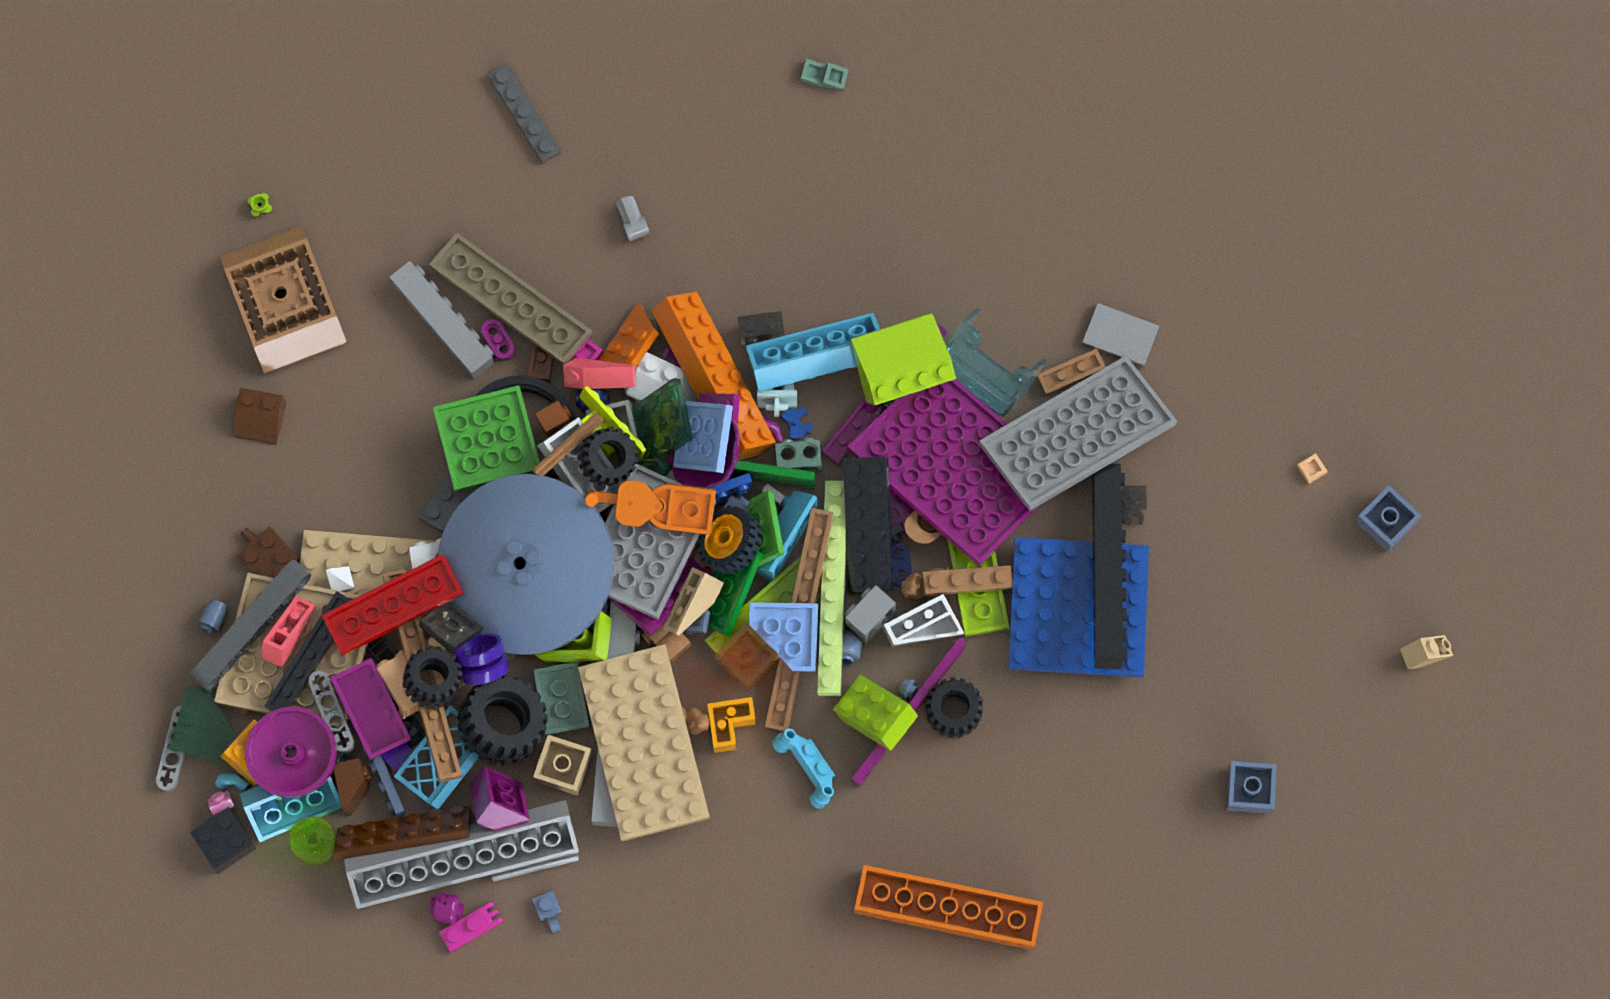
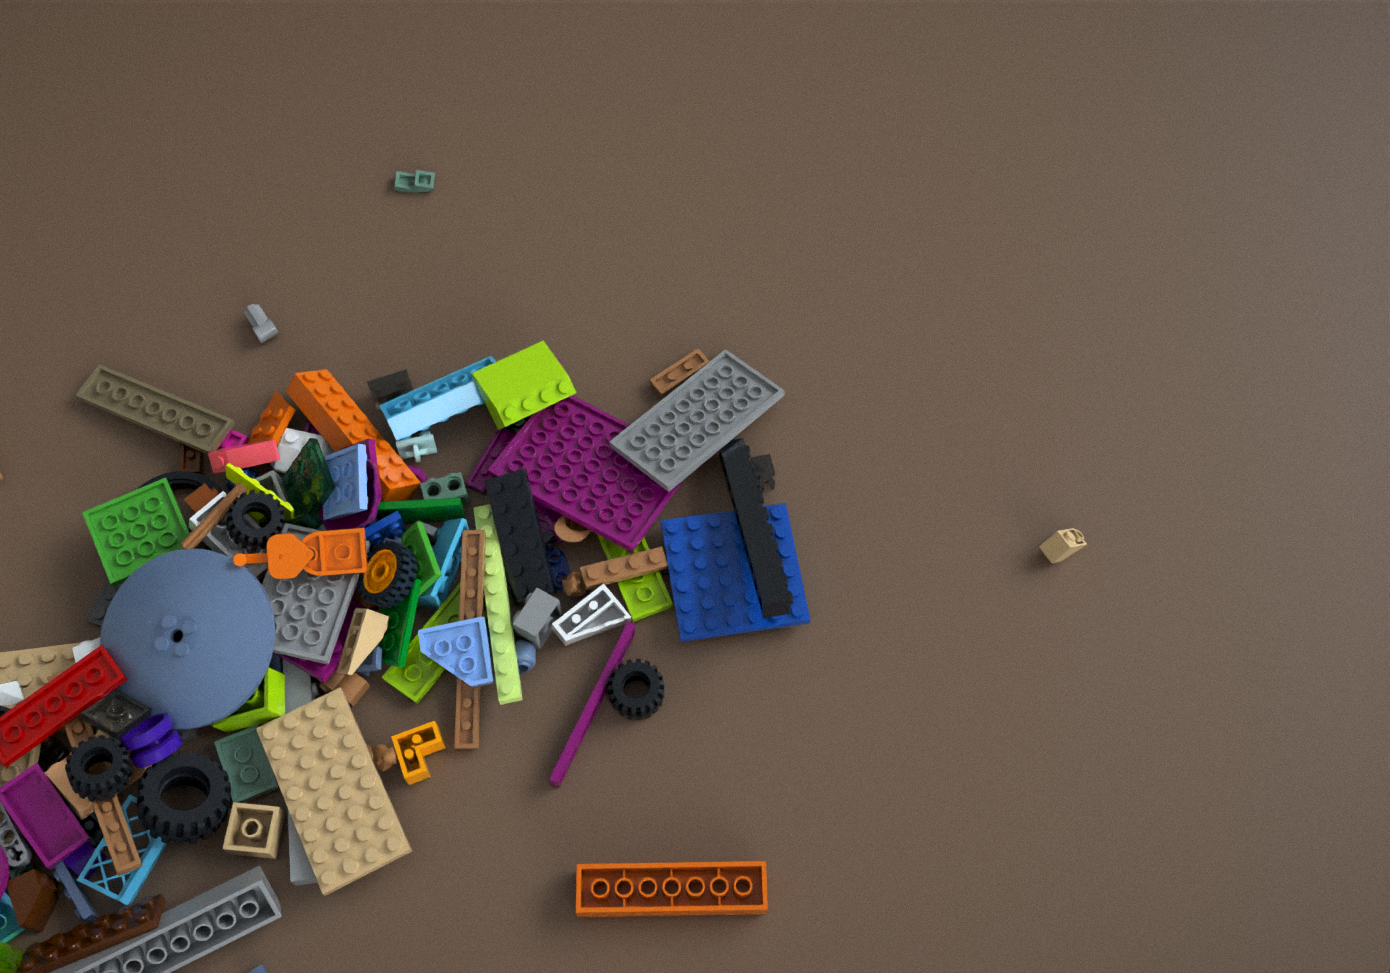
camera: 15 degrees left, 10 degrees down
light grey brick [389,261,494,380] -> none
magenta slope [469,765,530,831] -> none
magenta plate [481,319,515,361] -> none
dark grey plate [488,64,561,164] -> none
light grey axle [490,852,579,882] -> none
clear orange brick [715,624,779,691] -> none
medium azure plate [772,729,835,809] -> none
blue piece [781,407,813,440] -> none
lime brick [833,674,918,751] -> none
sand blue plate [898,679,918,701] -> none
clear light blue windscreen [946,307,1047,416] -> none
light grey tile [1082,303,1160,367] -> none
sand blue brick [1226,761,1277,814] -> none
light nougat tile [1296,453,1328,485] -> none
sand blue brick [1355,485,1422,553] -> none

